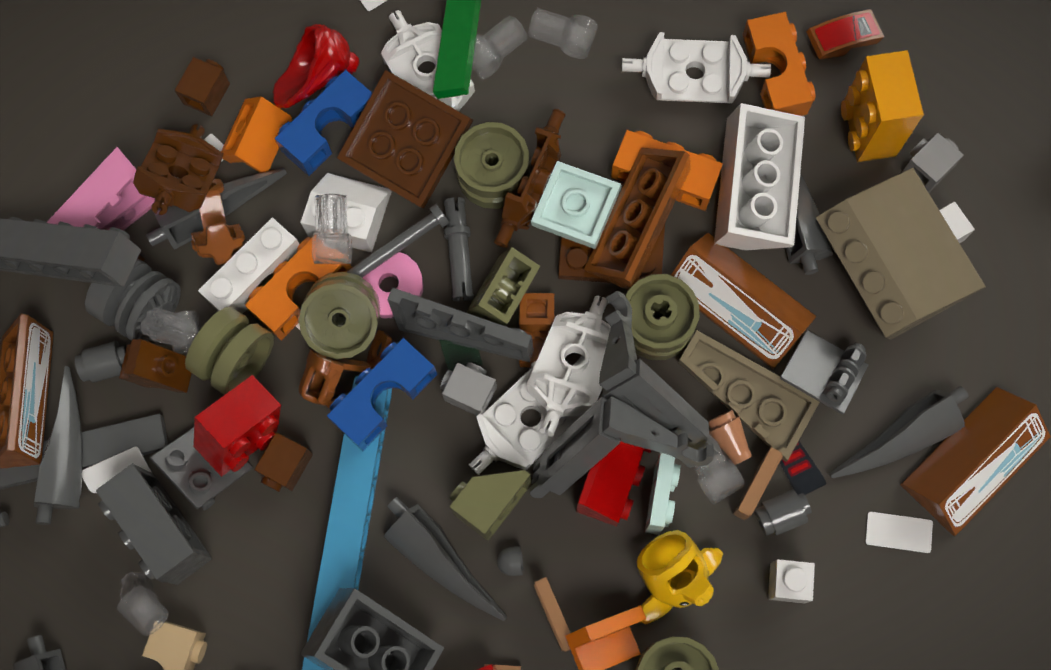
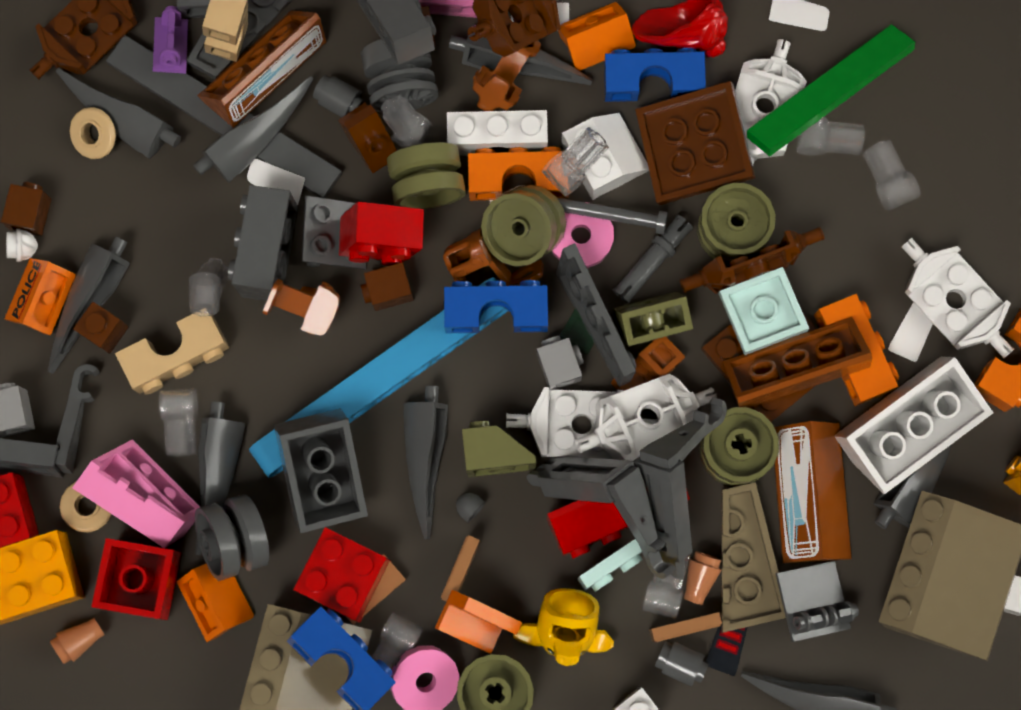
camera: 45 degrees right, 5 degrees up
none -> piece [262,279,340,335]
none -> white sticker [888,303,933,362]

